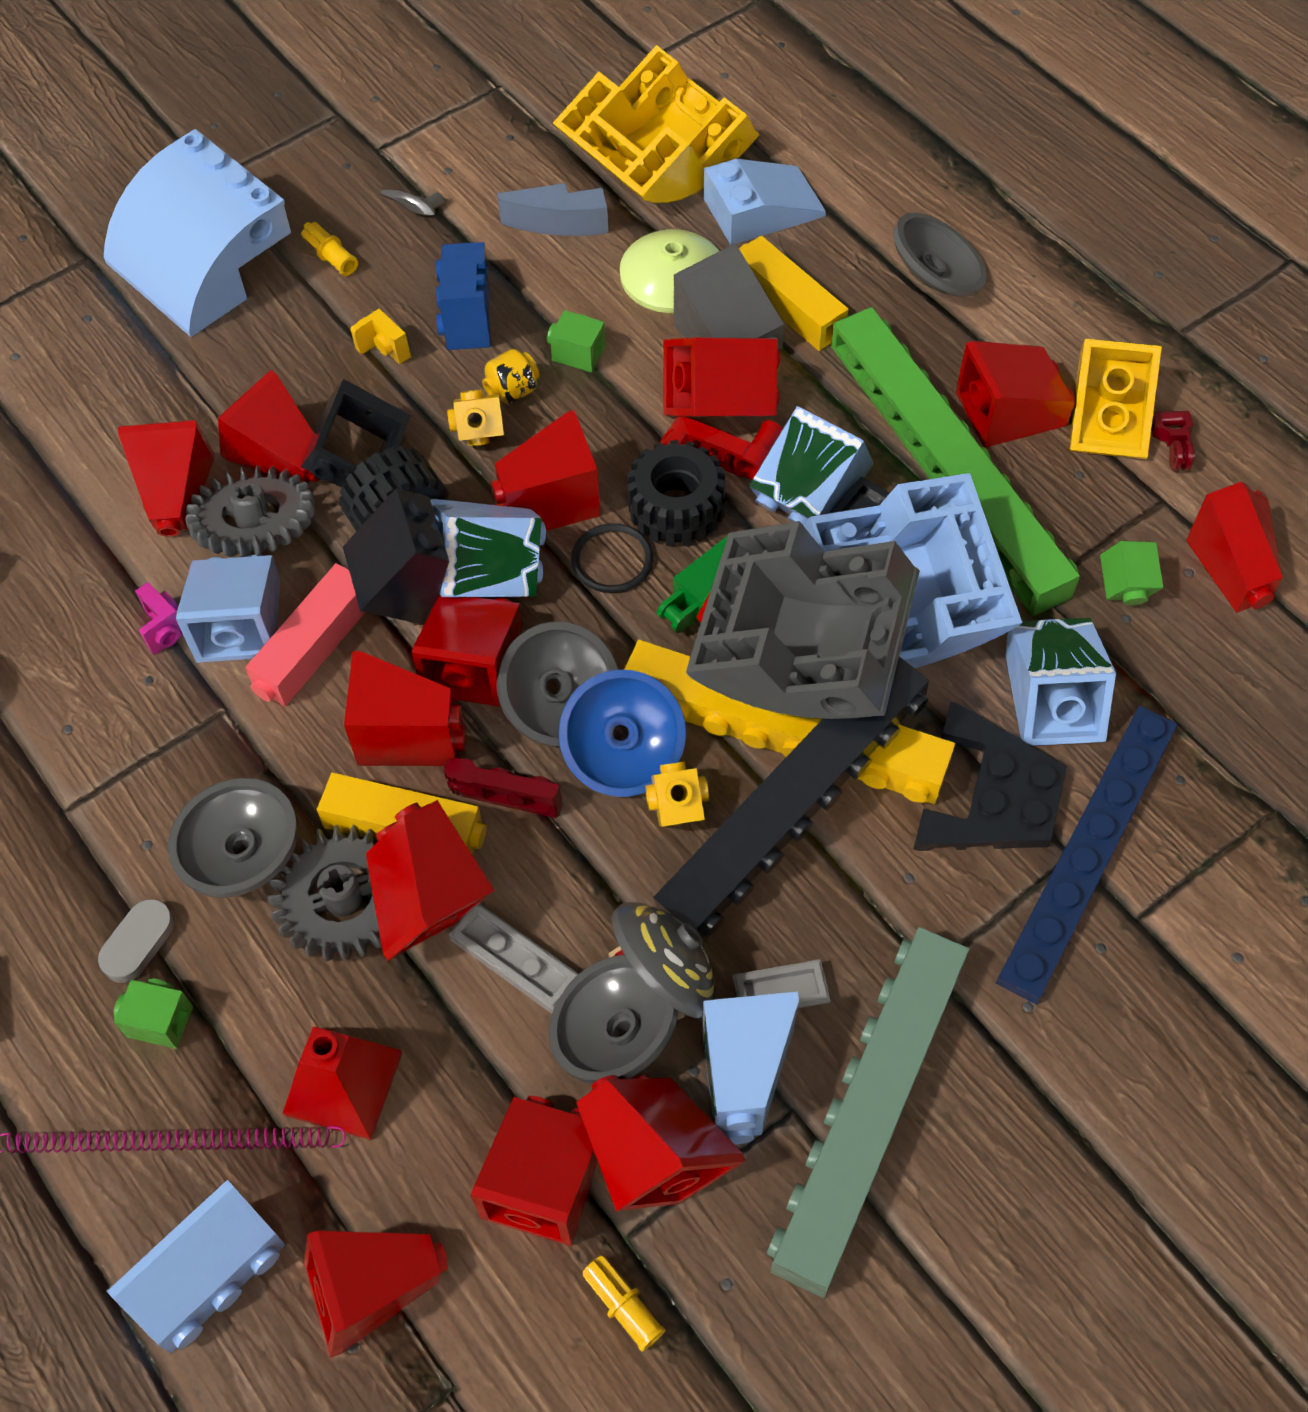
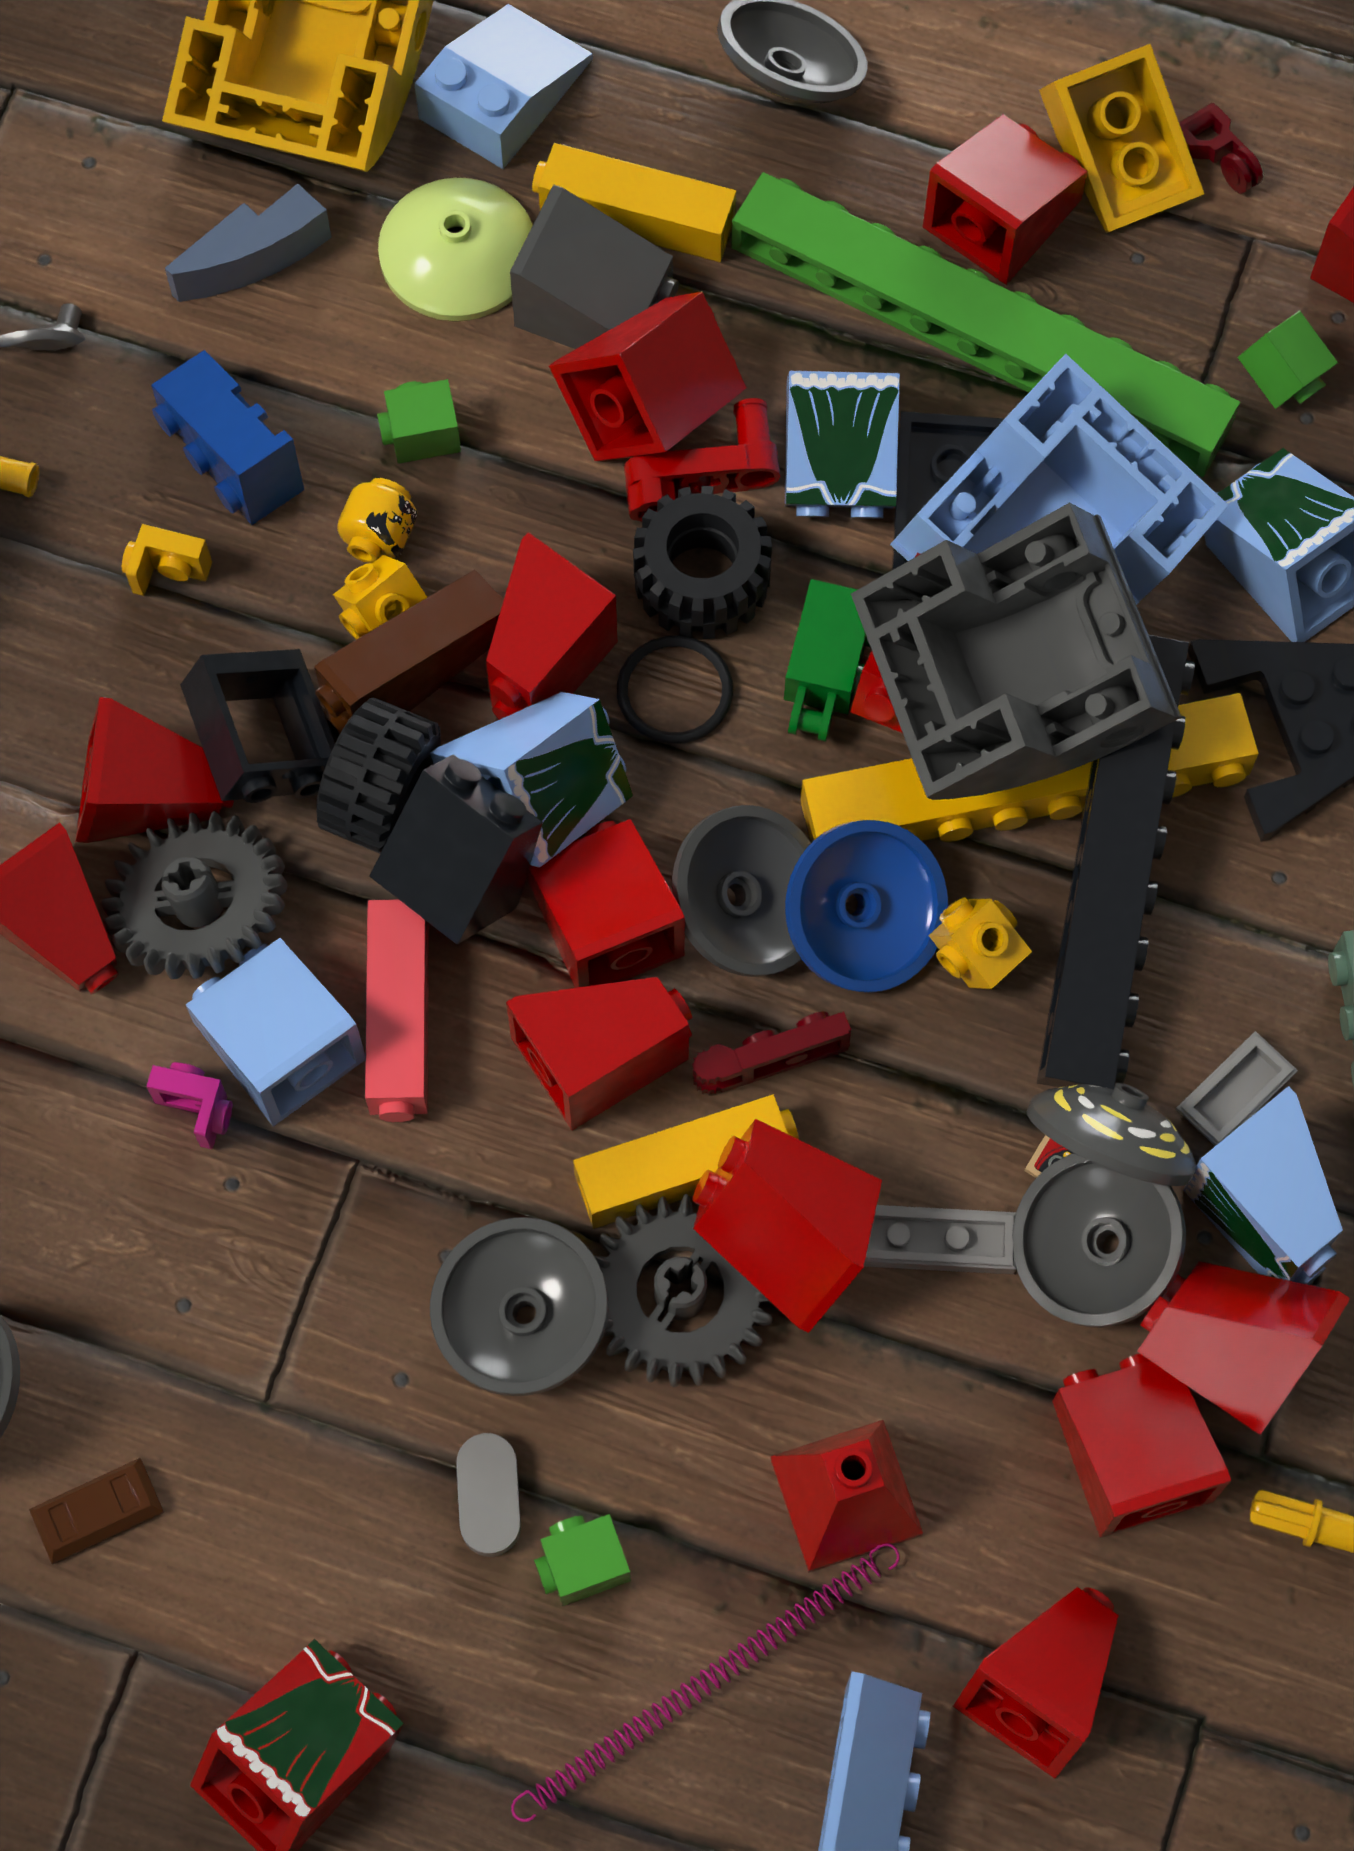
camera: 35 degrees left, 10 degrees up
none -> reddish brown slope [314,569,503,738]

